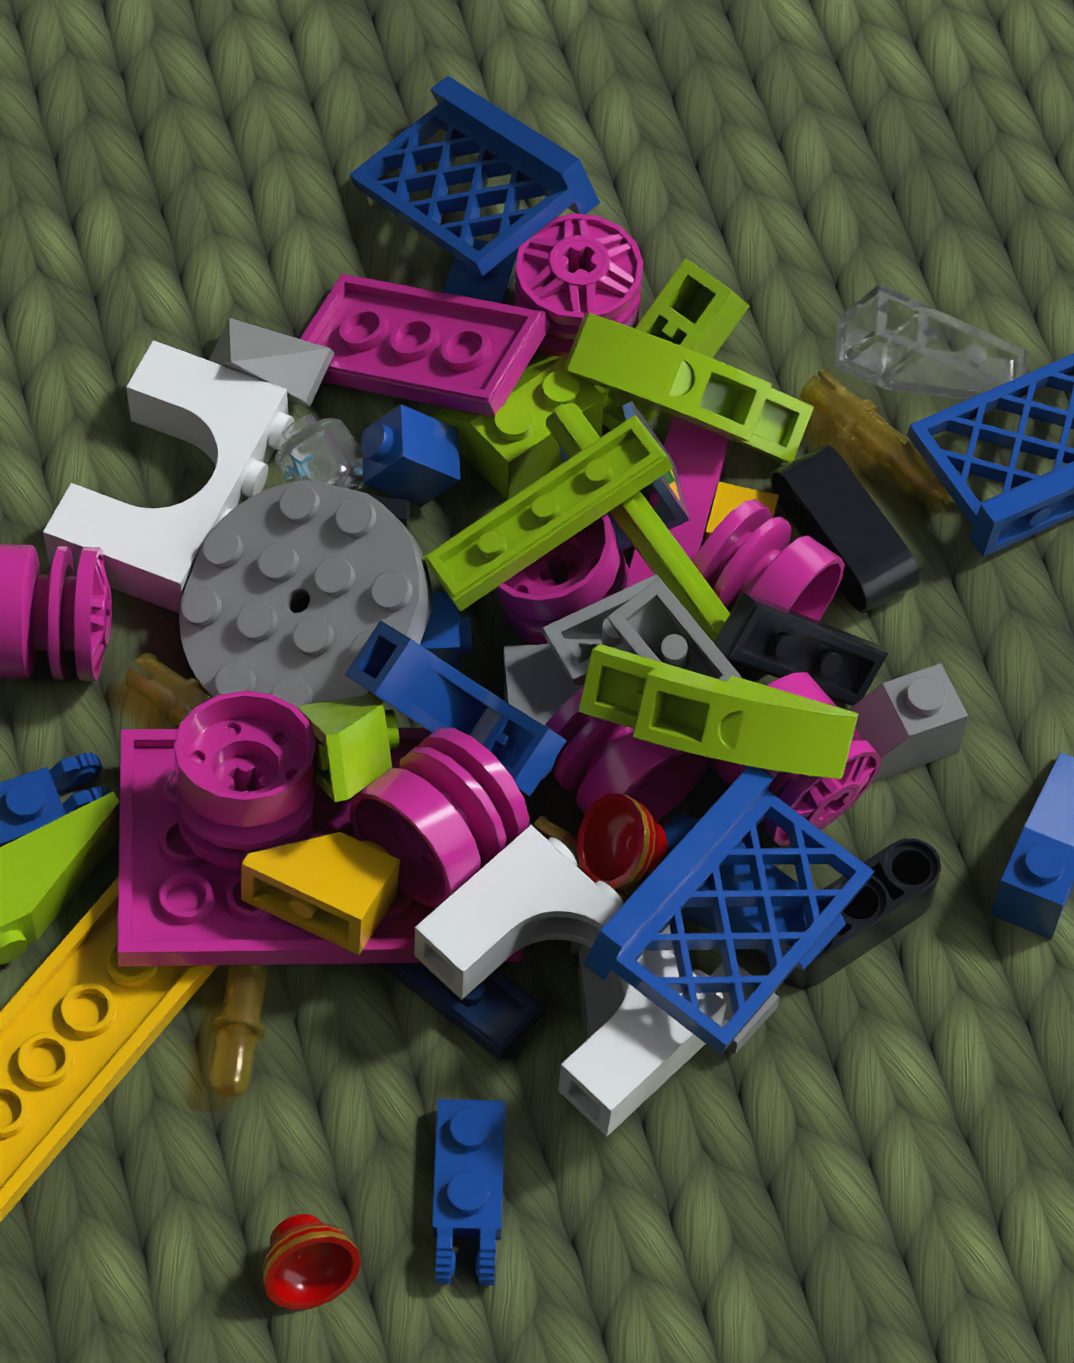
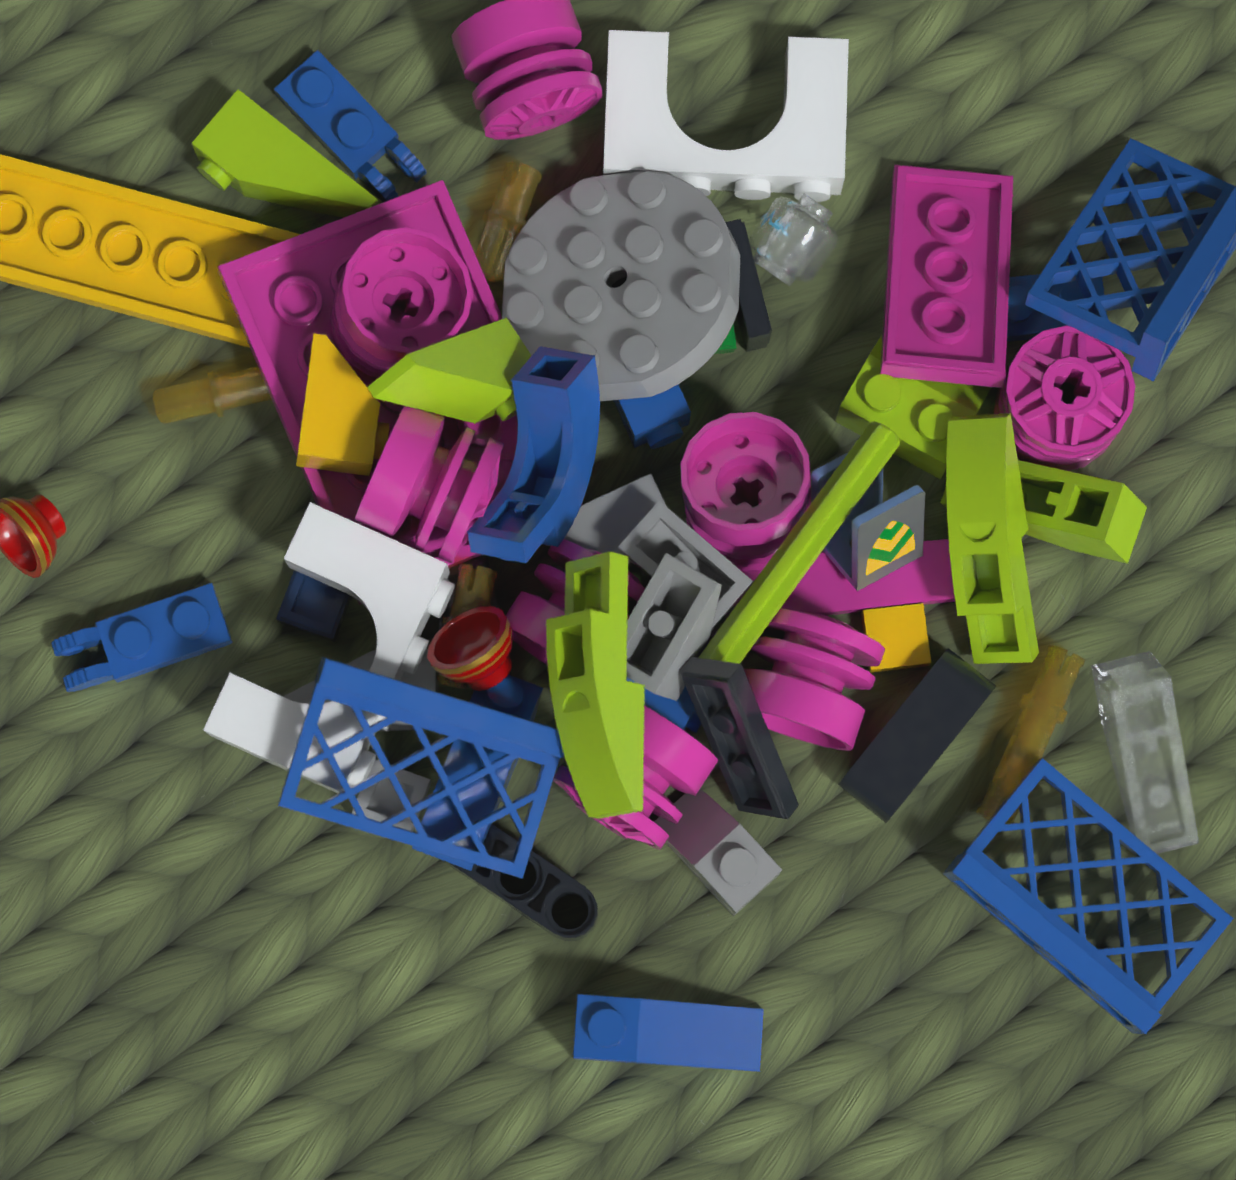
camera: 70 degrees right, 20 degrees up
light grey slope [209,318,335,407] -> none
blue brick [361,404,461,507] -> none
lime tile [423,415,673,612] -> none

